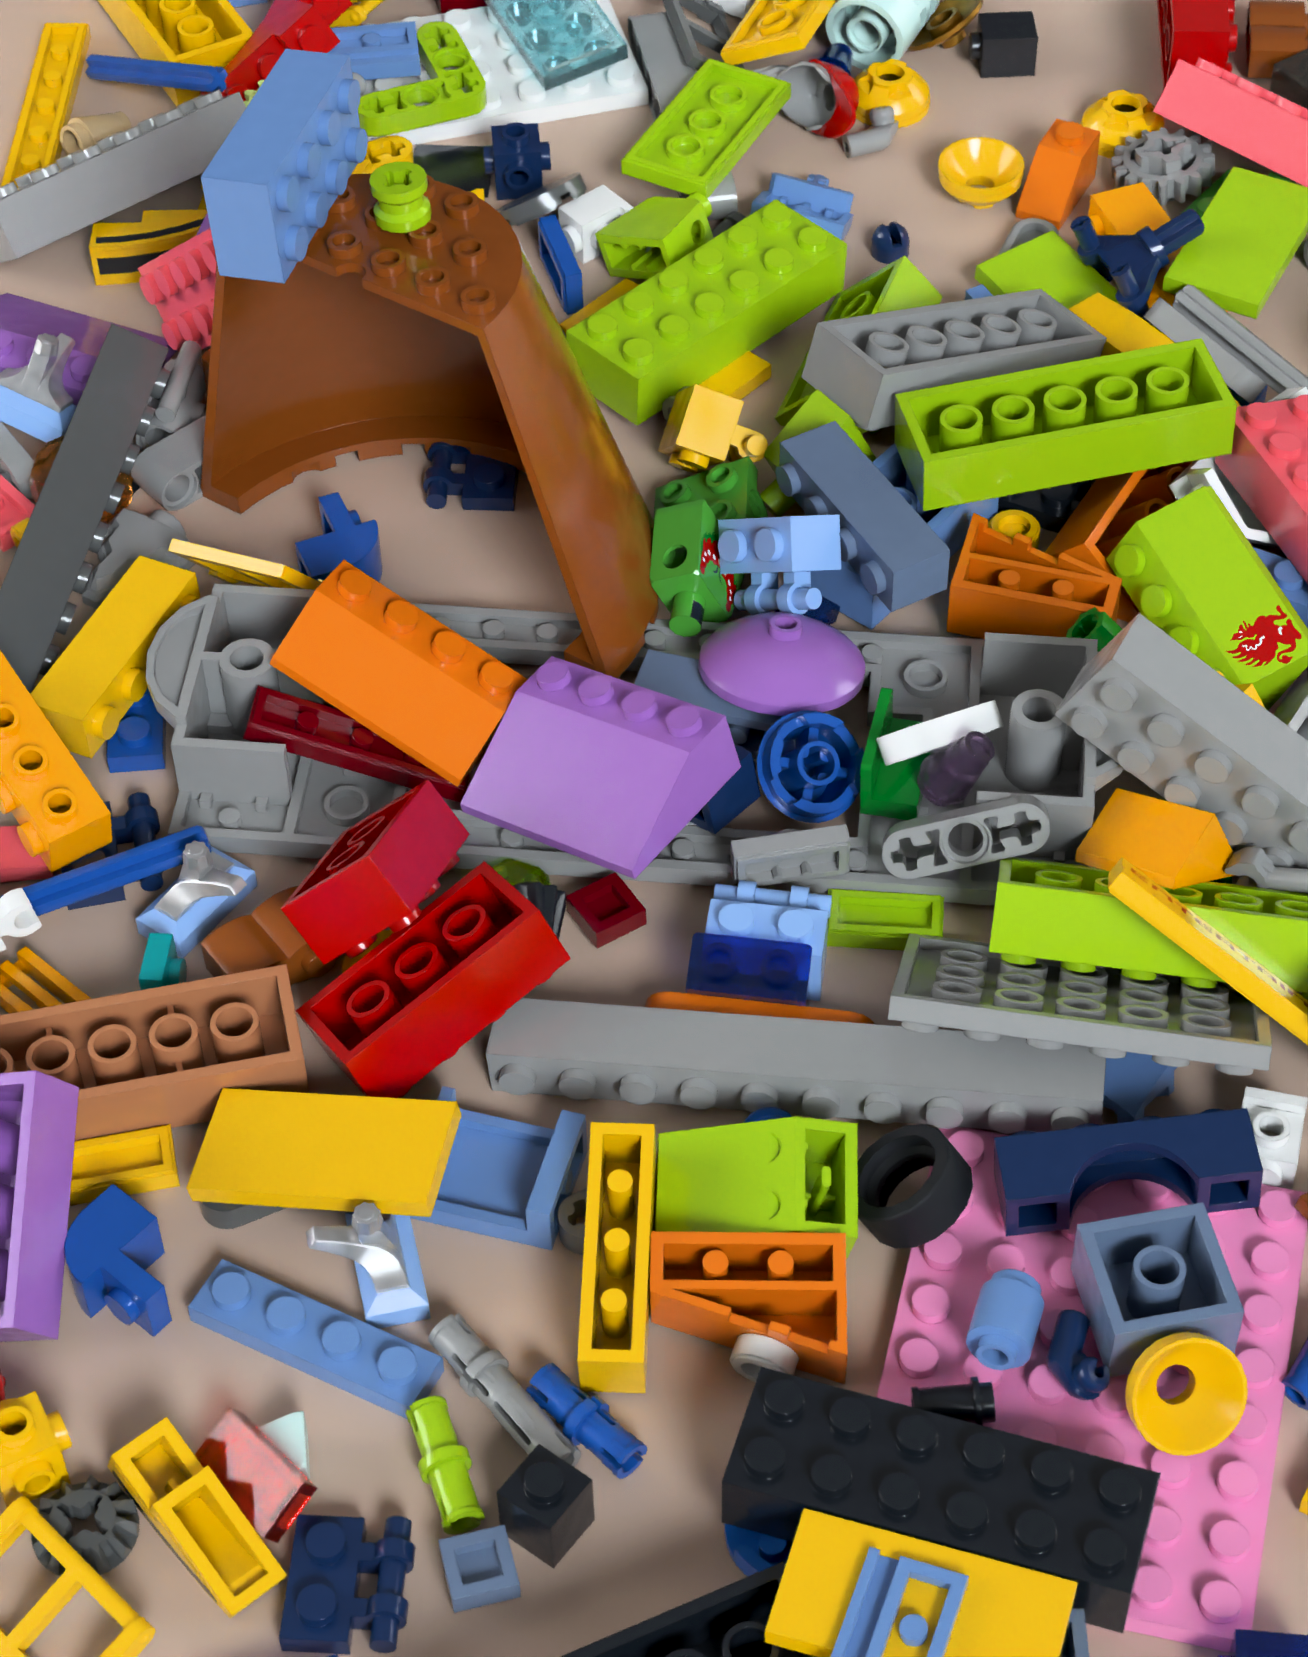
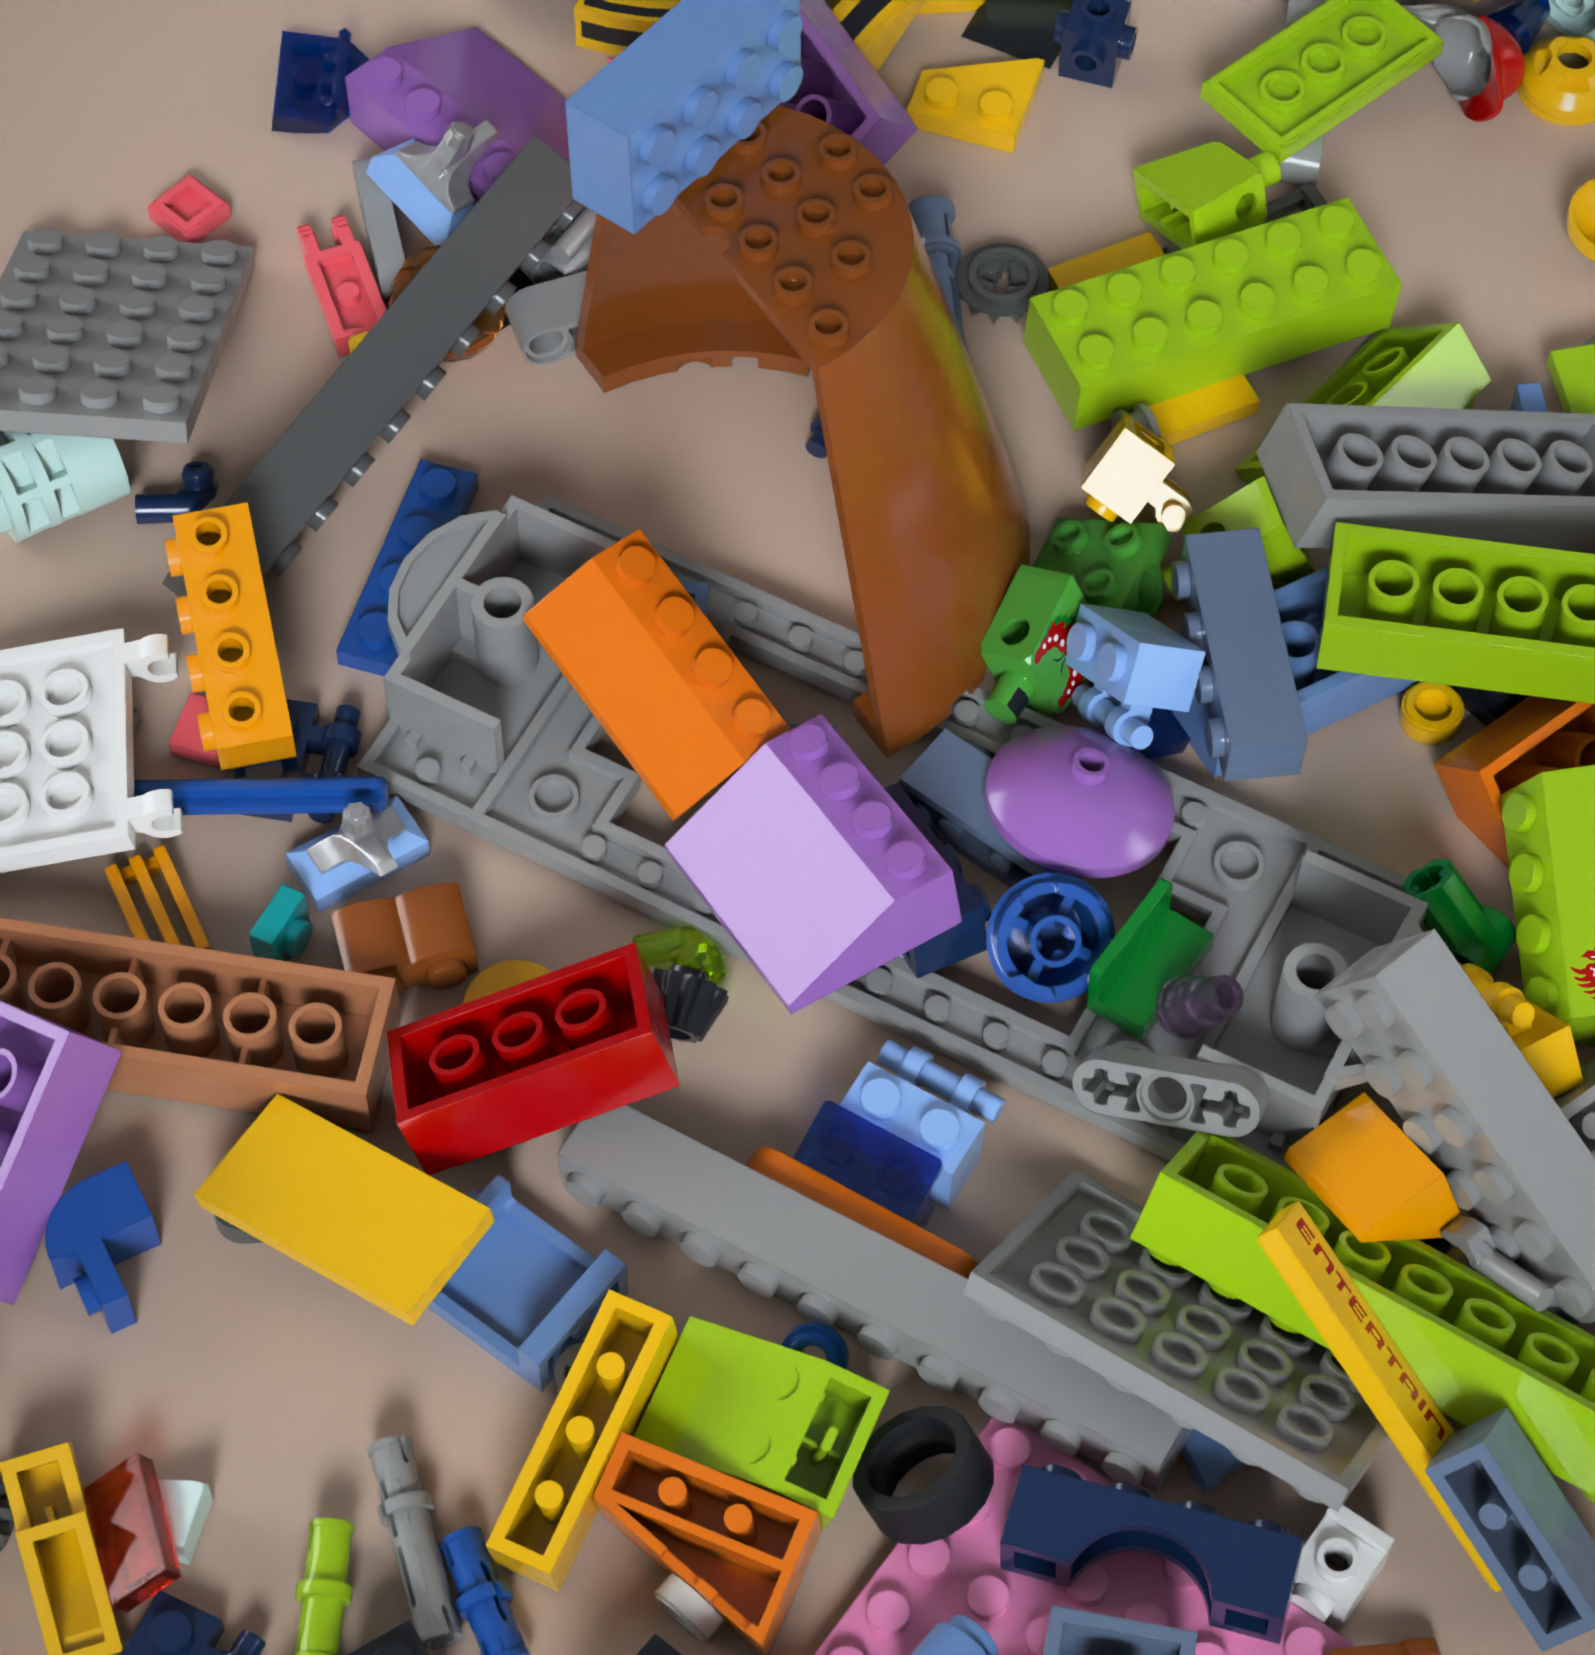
camera: 20 degrees right, 10 degrees up
yellow brick [30,555,201,759] -> none
yellow tile [69,1124,180,1206] -> none
light grey rock [82,508,195,609] -> none
yellow window [168,538,324,590] -> none
medium blue plate [188,1259,444,1419] -> none
dark red tile [243,686,470,803] -> none
red brick [281,779,470,965] -> none
blue brick [295,492,382,582] -> none
piece [306,1202,431,1329] -> none
lime wheel [369,162,432,233] -> none
dark grey tile [497,172,587,226] -> none
blue tile [538,214,583,315] -> none
white brick [558,184,633,264] -> none
dark red plate [566,872,647,949] -> none
light grey plate [731,824,850,887] -> none
medium blue slope [750,173,854,241] -> none
lime tile [827,889,944,951] -> none
light grey arm [842,106,899,158] -> none
dark blue hinge [871,222,910,264] -> none
white beam [876,700,1004,766] -> none
orange wedge [946,513,1122,639] -> none

